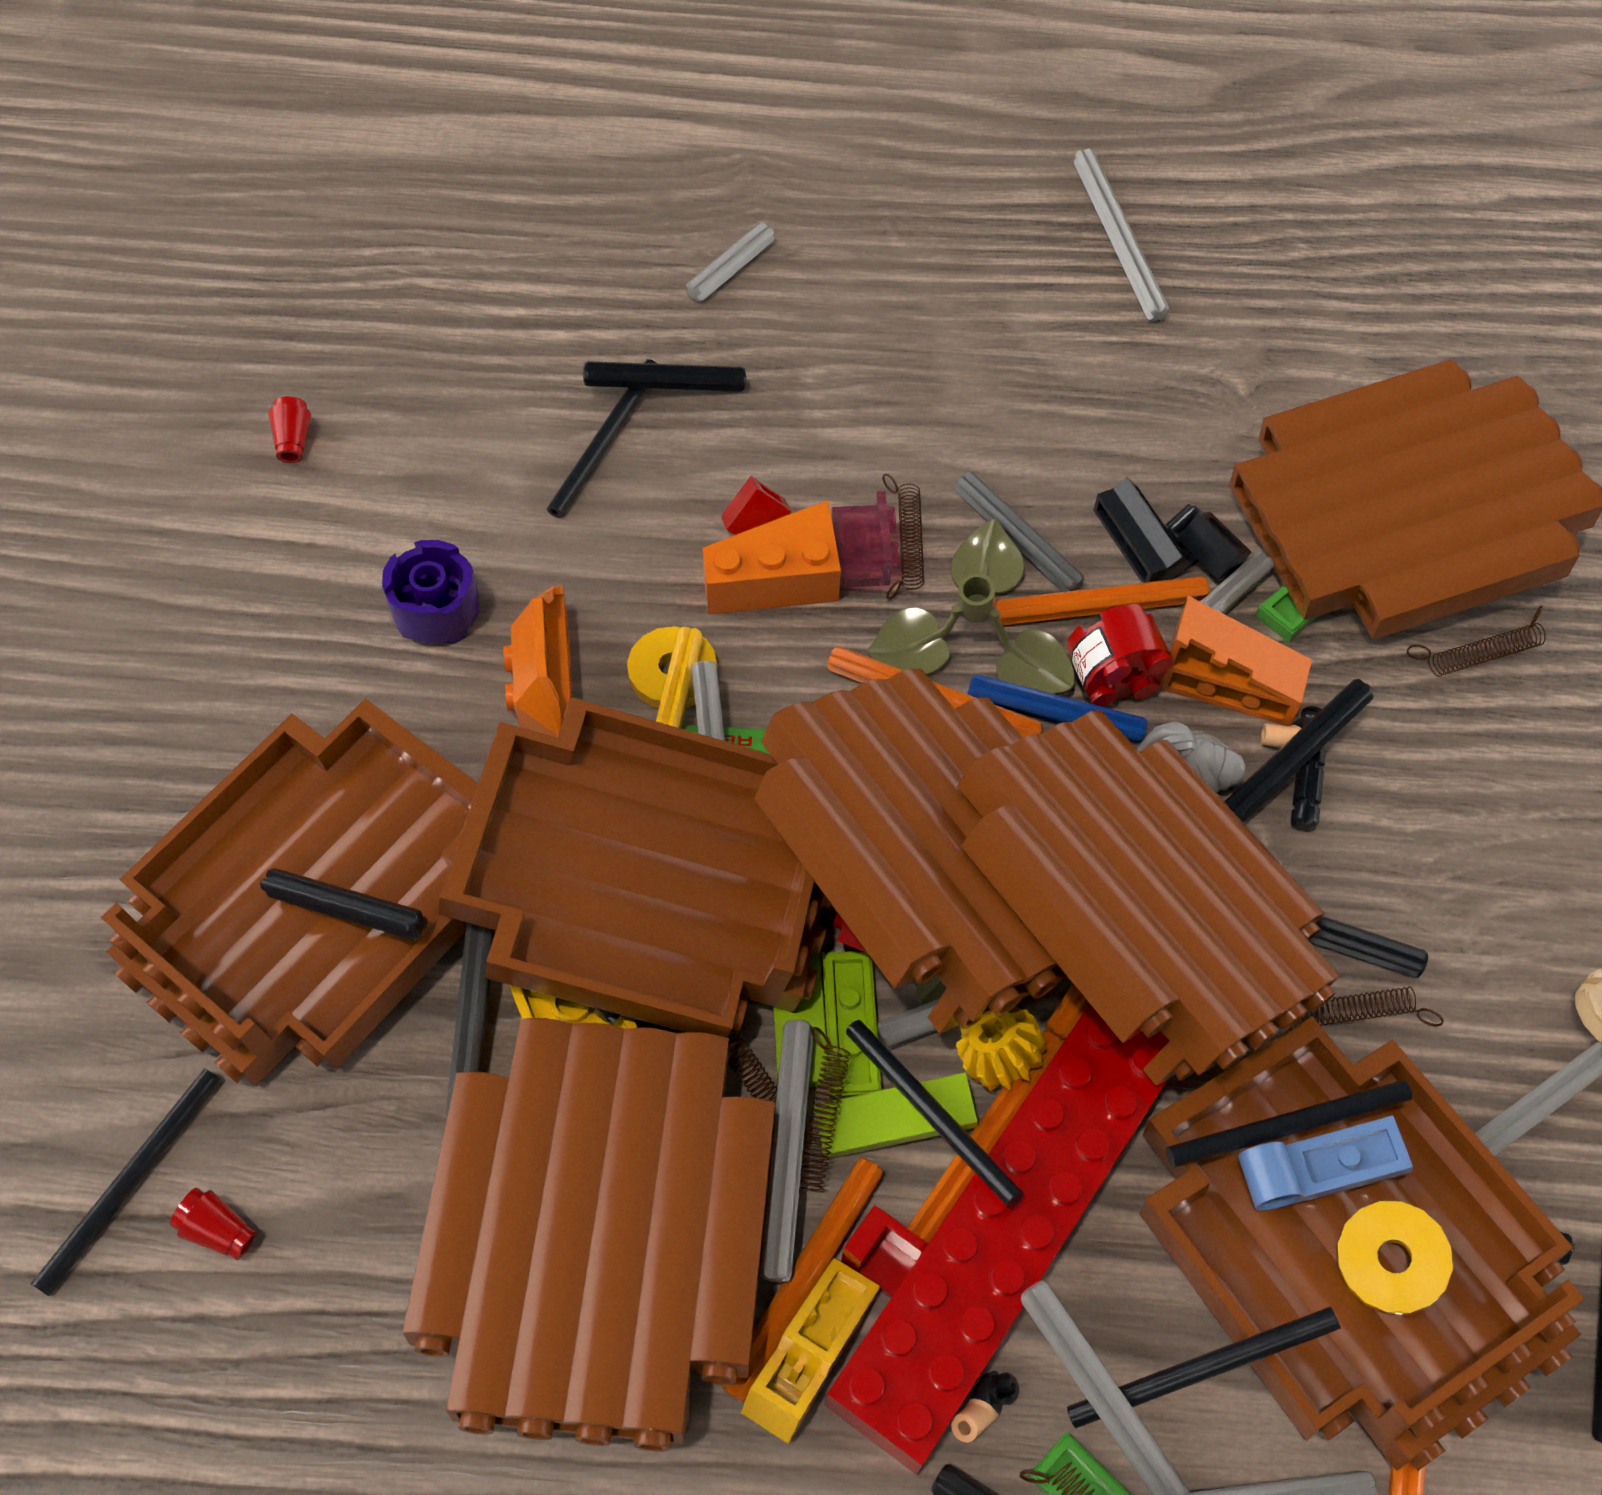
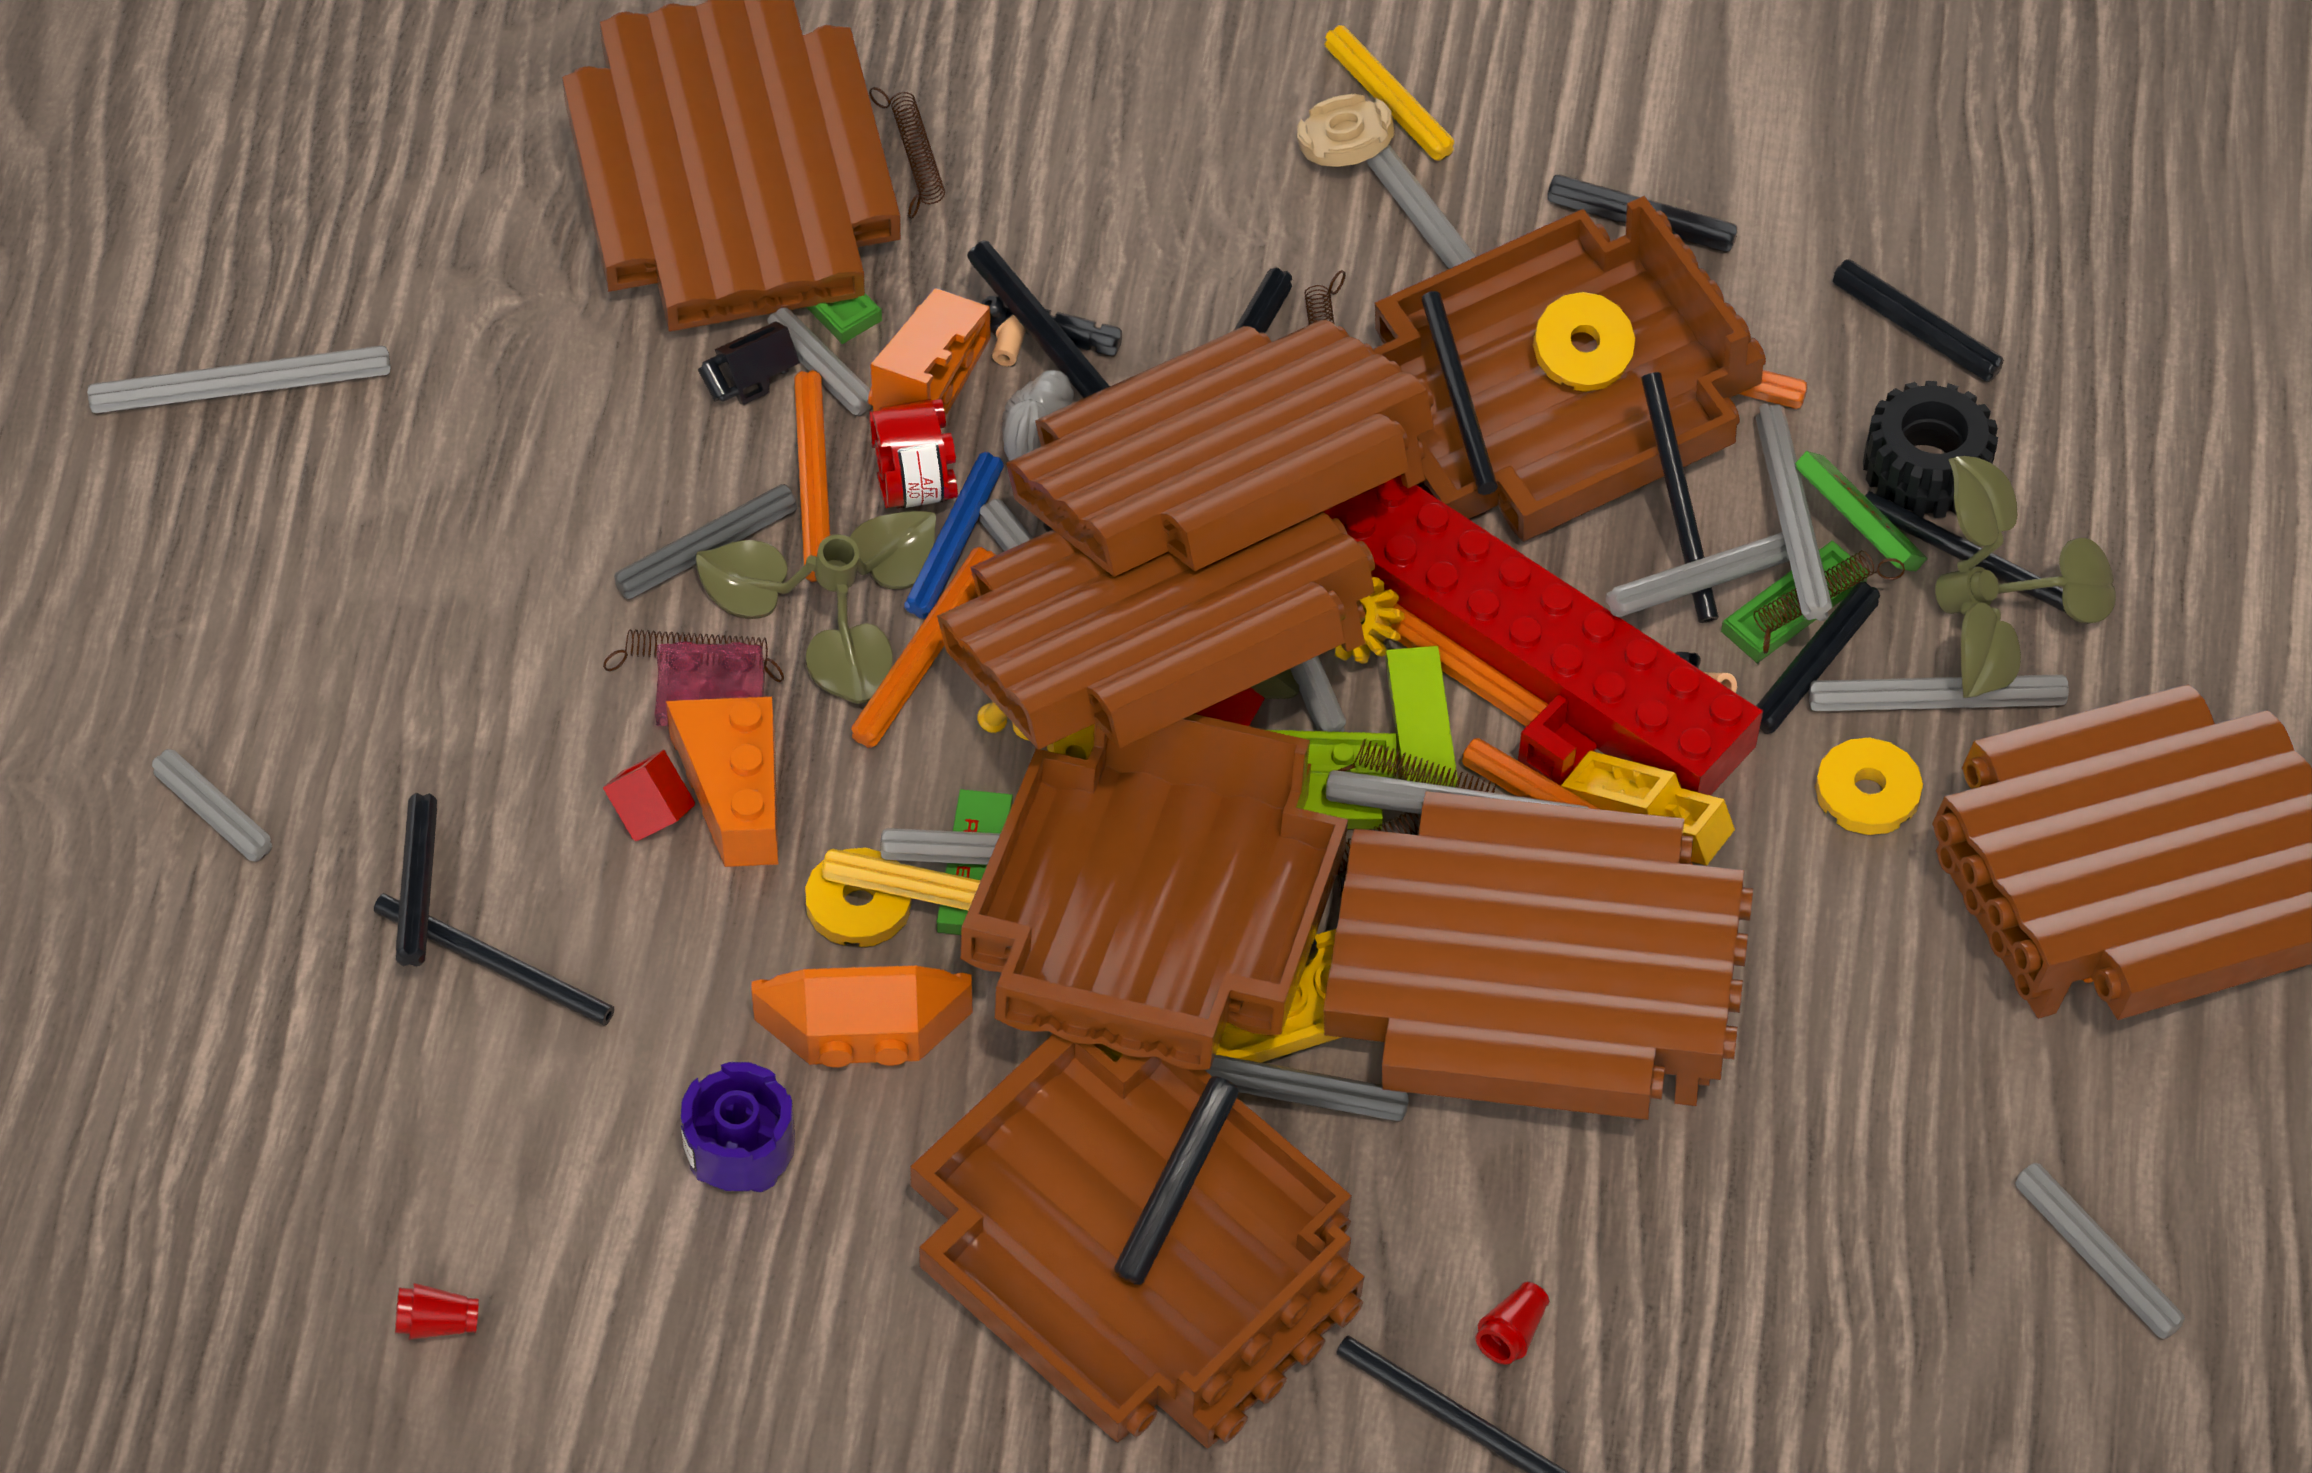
camera: 85 degrees left, 5 degrees down
black axle [846,1020,1024,1208] -> none
black piece [1093,477,1191,583] -> none
medium blue plate [1238,1115,1413,1211] -> none

